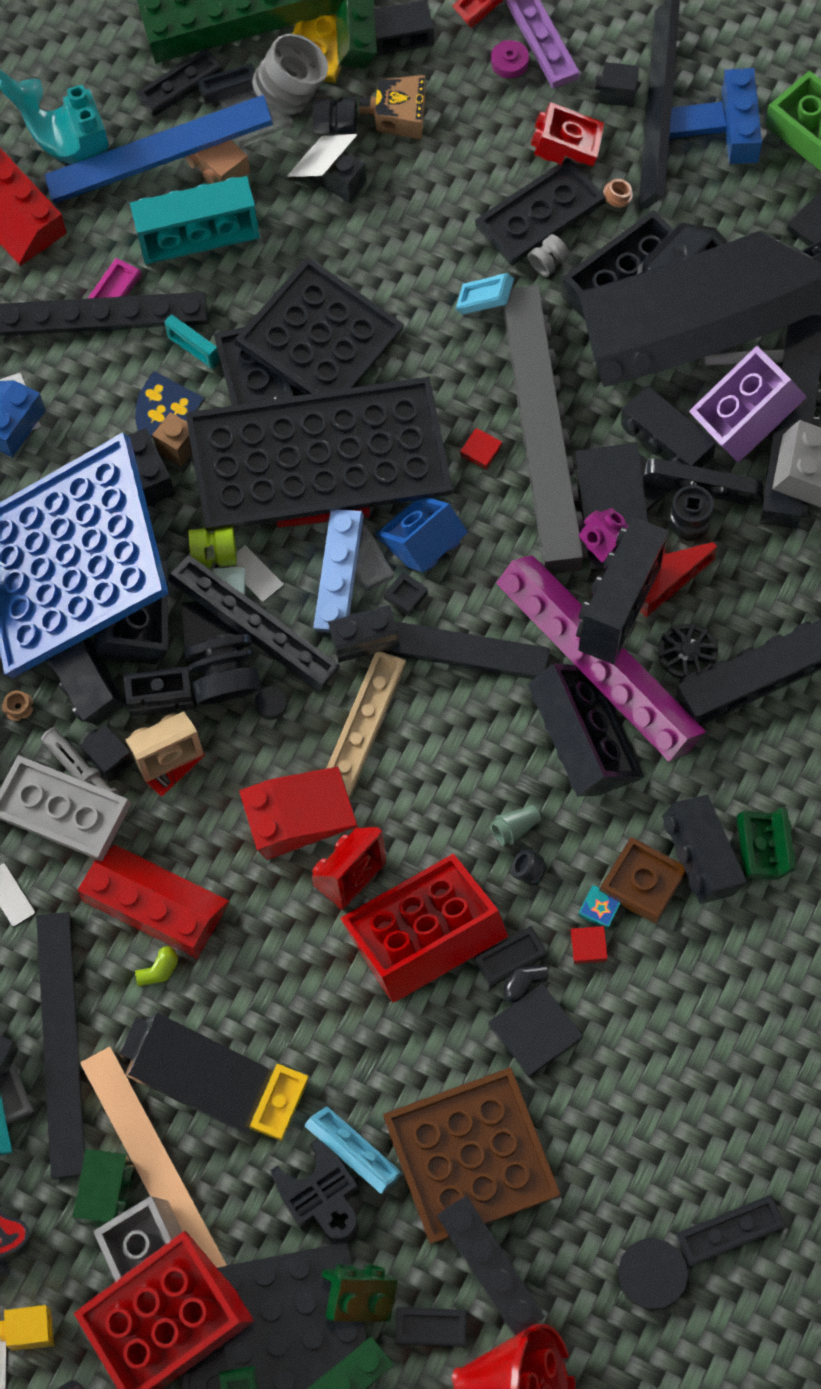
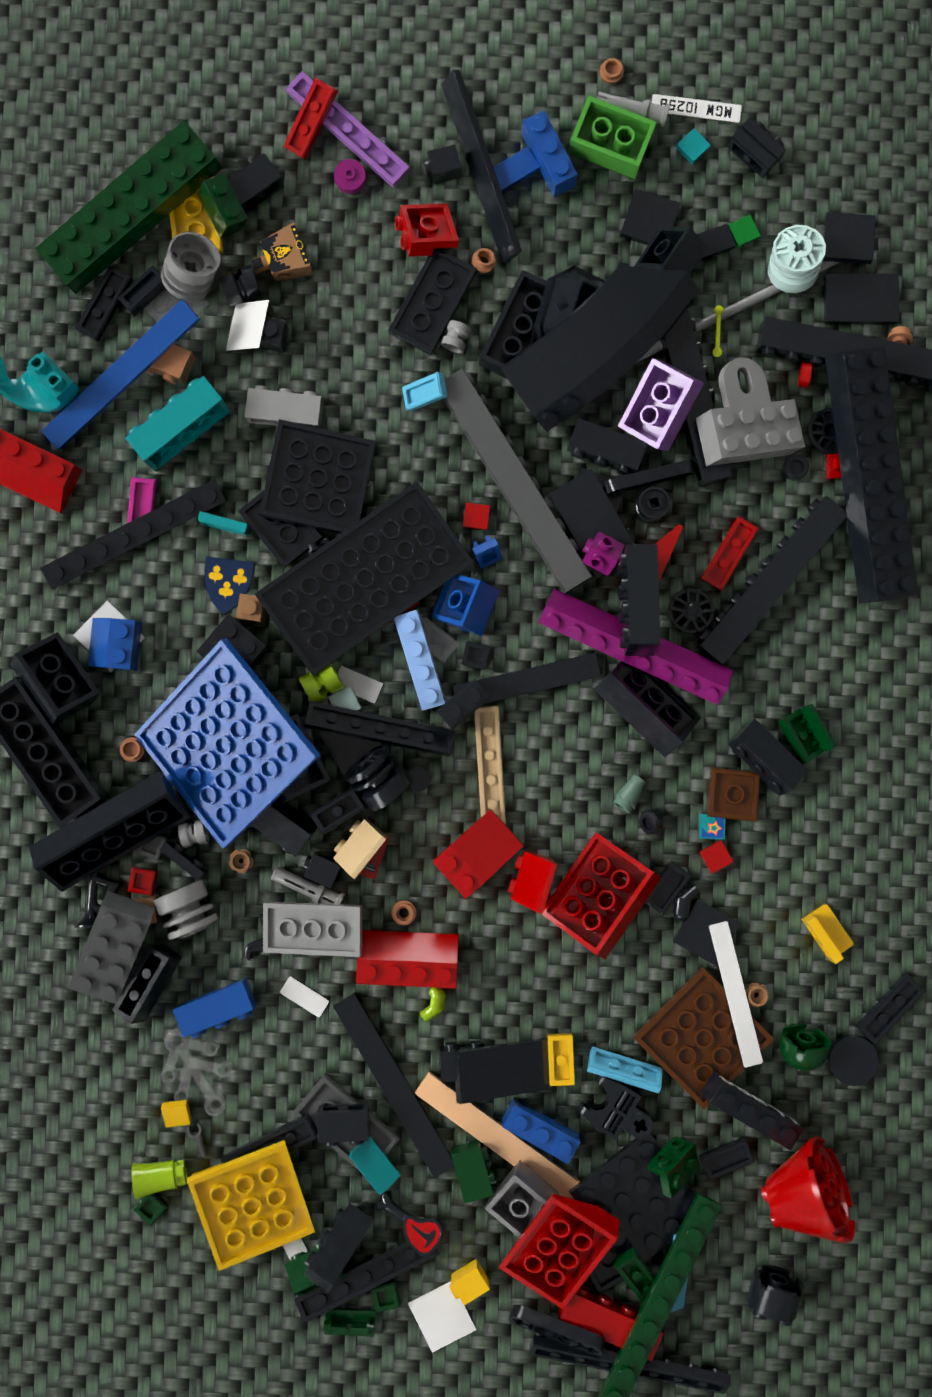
camera: 30 degrees left, 20 degrees up
none -> light grey brick [245,386,324,429]
none -> nougat plate [392,900,416,925]
none -> blue tile [472,536,503,569]
none -> blue brick [502,1097,581,1164]
none -> red tile [700,516,759,591]
none -> white sticker [709,921,763,1067]
none -> medium nougat plate [745,983,768,1007]
none -> dark green cylinder [780,1024,831,1072]
none -> yellow panel [801,904,854,964]

